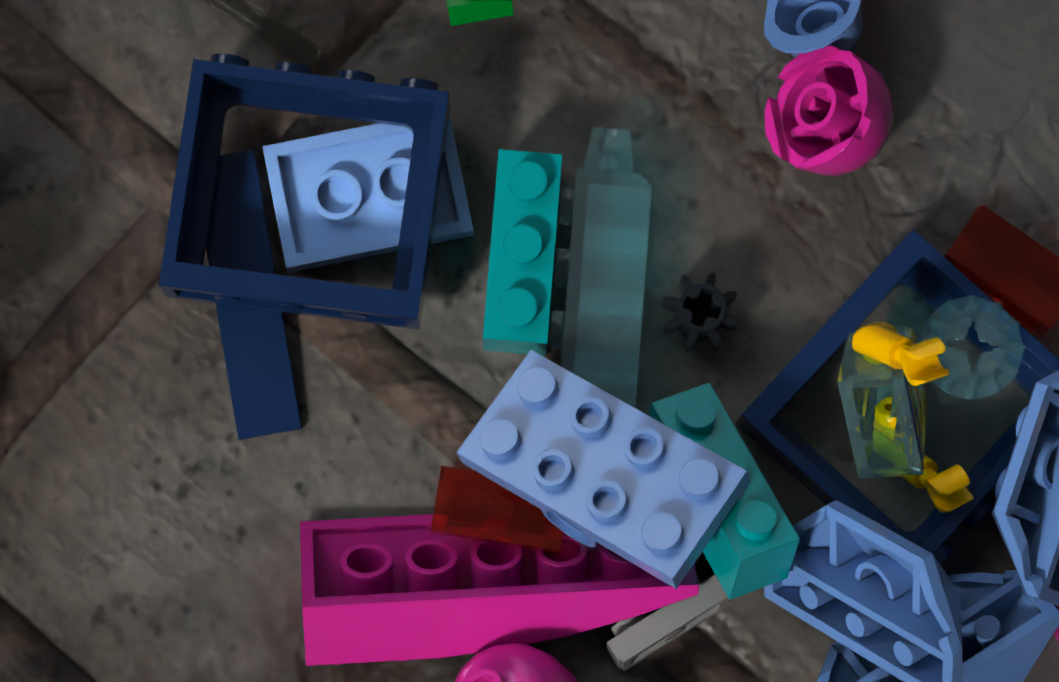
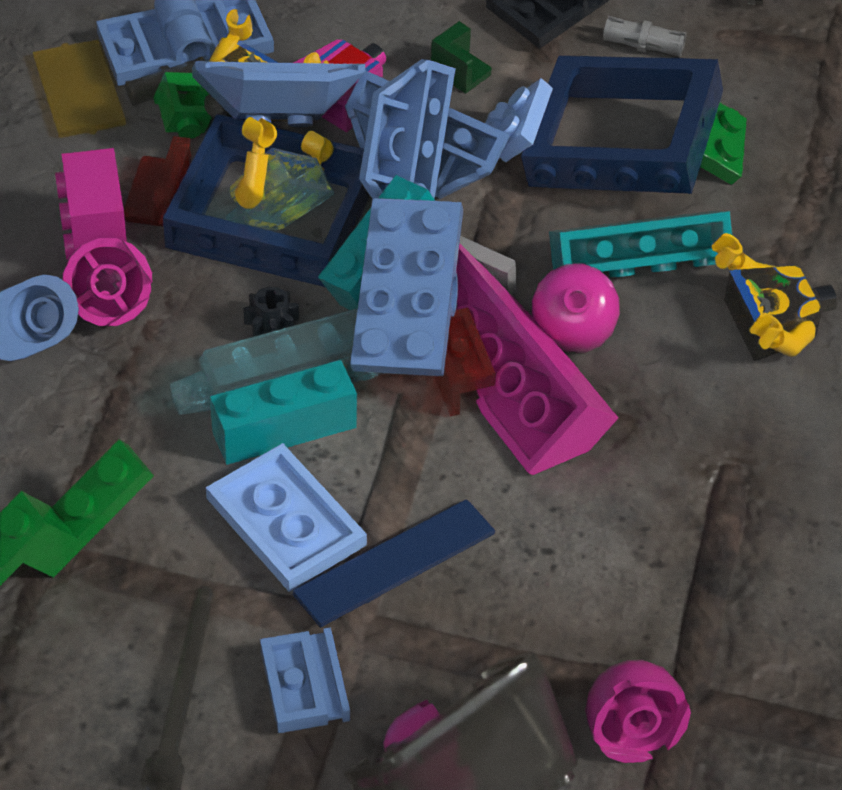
camera: 115 degrees left, 30 degrees down
dark blue piece [159,54,450,330] -> none
clear light blue gear [920,295,1025,399] -> none
none -> dark pink piece [55,148,127,260]
none -> medium blue plate [260,627,350,733]

